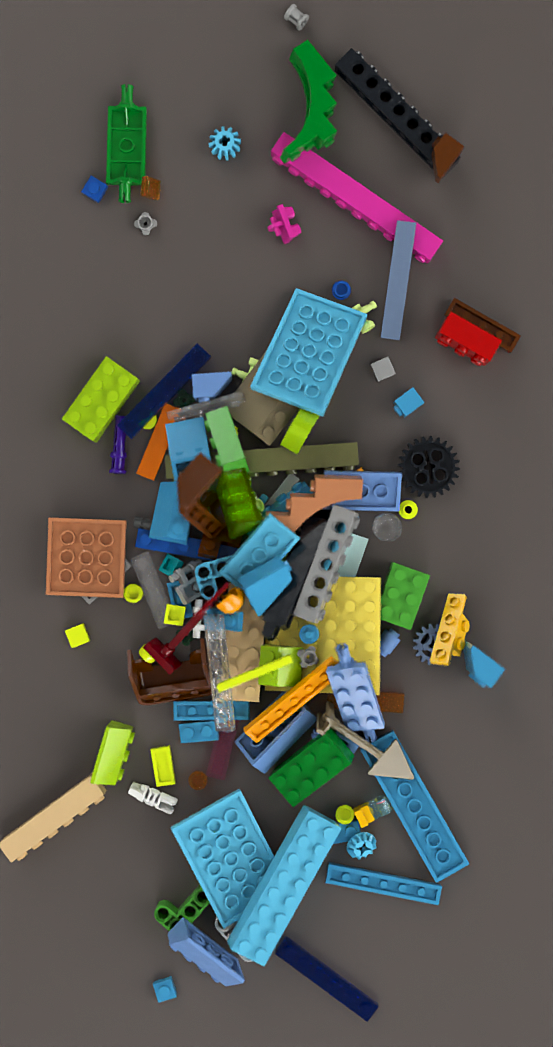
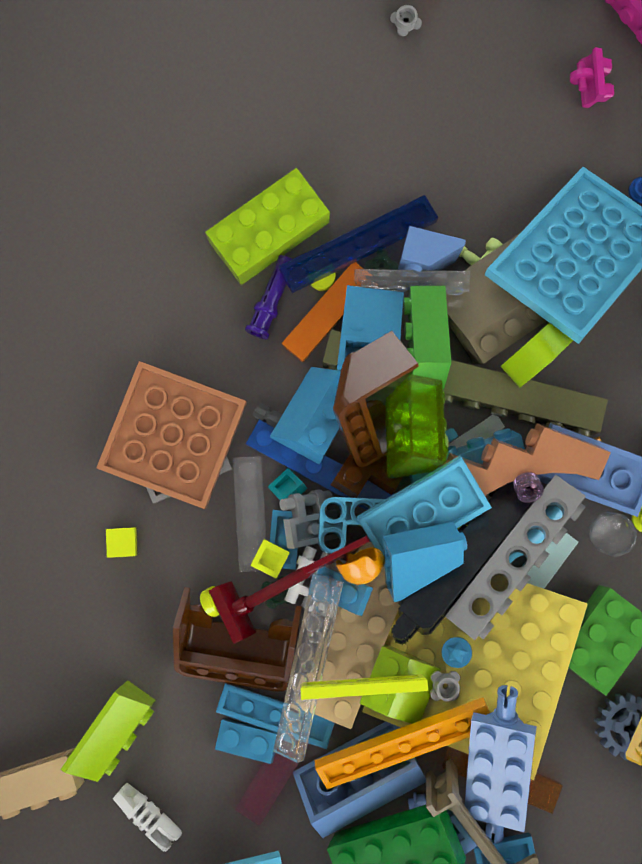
camera: 15 degrees right, 5 degrees down
neon yellow tile [124,584,143,603] -> none
neon yellow tile [150,745,176,787] -> none
clear orange plate [188,771,208,790] -> none
medium blue brick [380,628,401,657] -> none
none -> clear purple bush [513,472,544,502]

